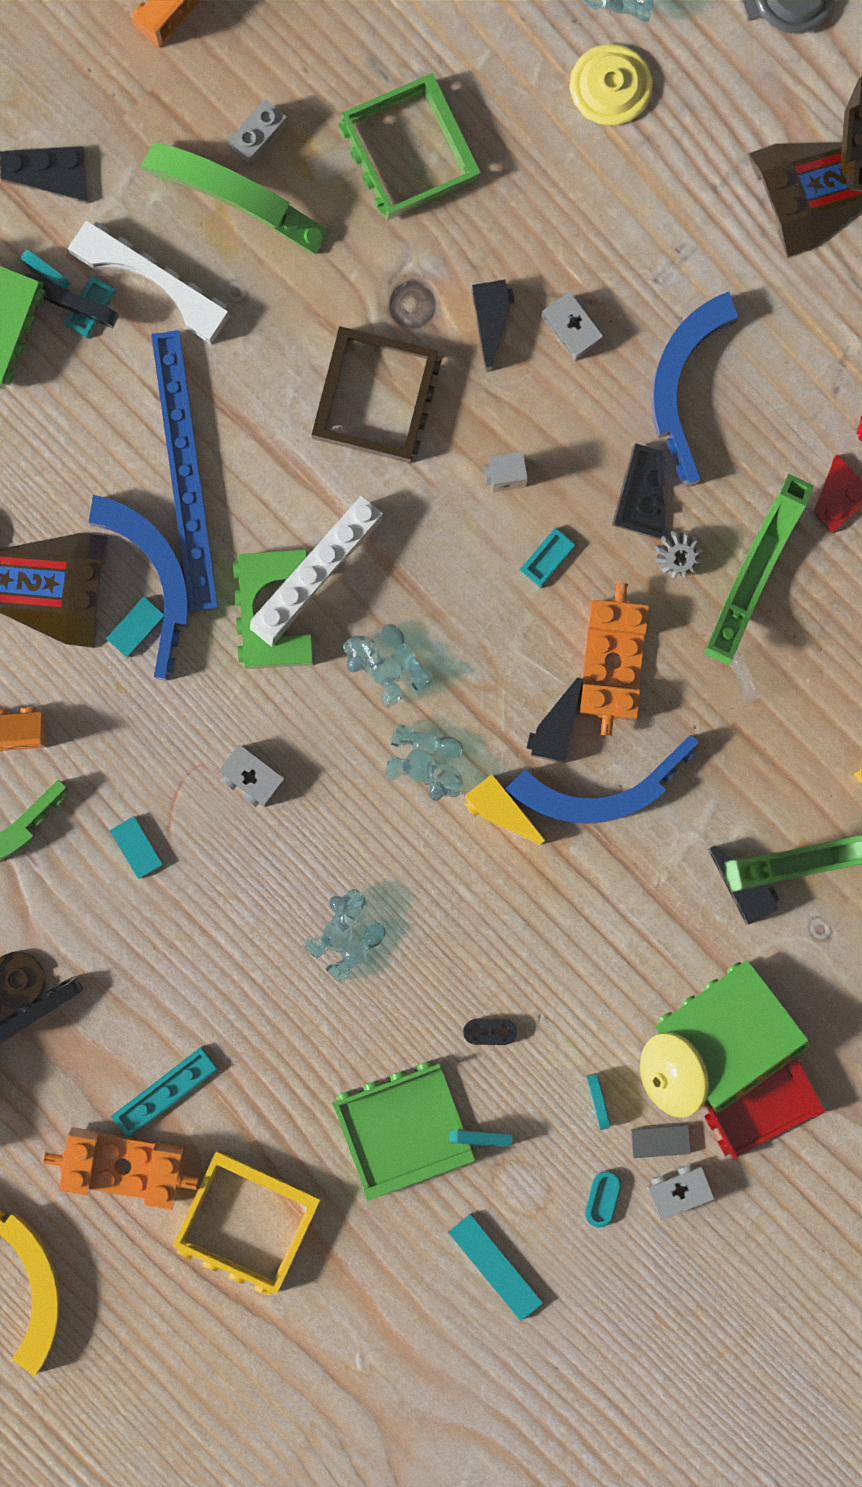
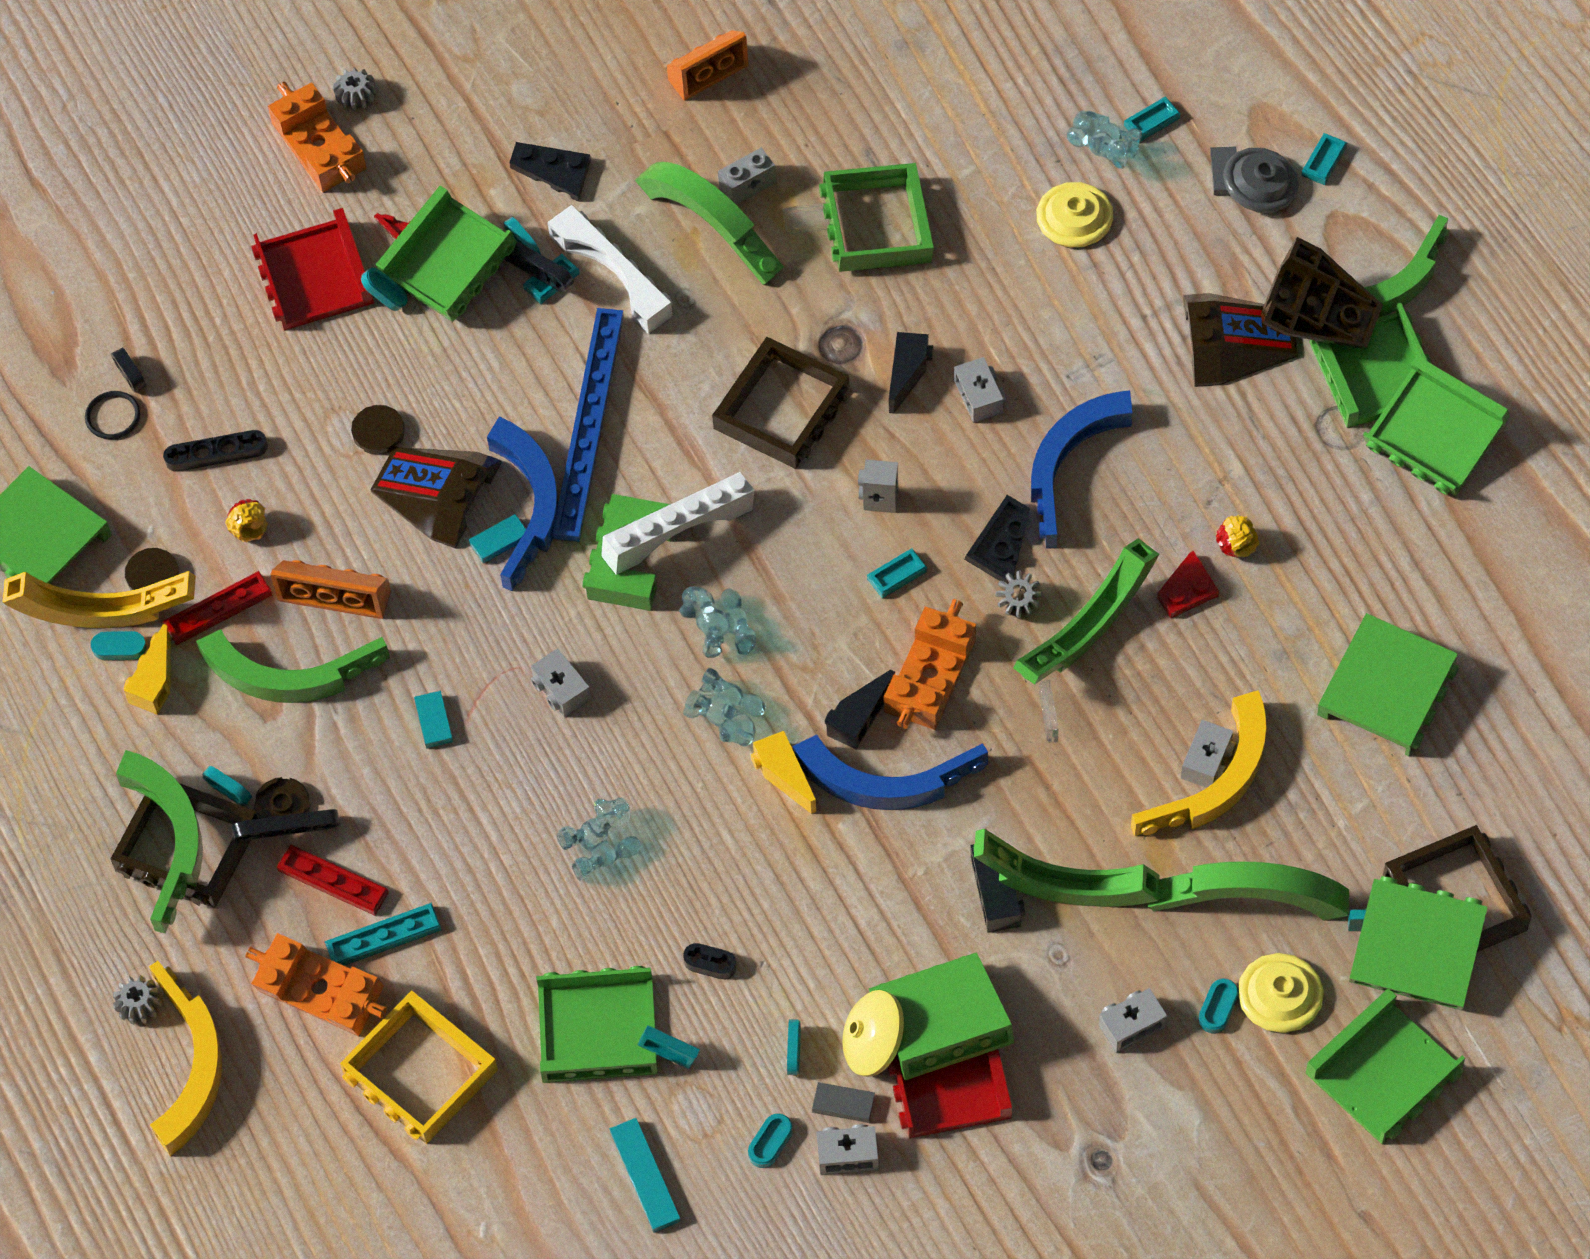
camera: 20 degrees right, 25 degrees down
none -> red tile [277,844,389,916]

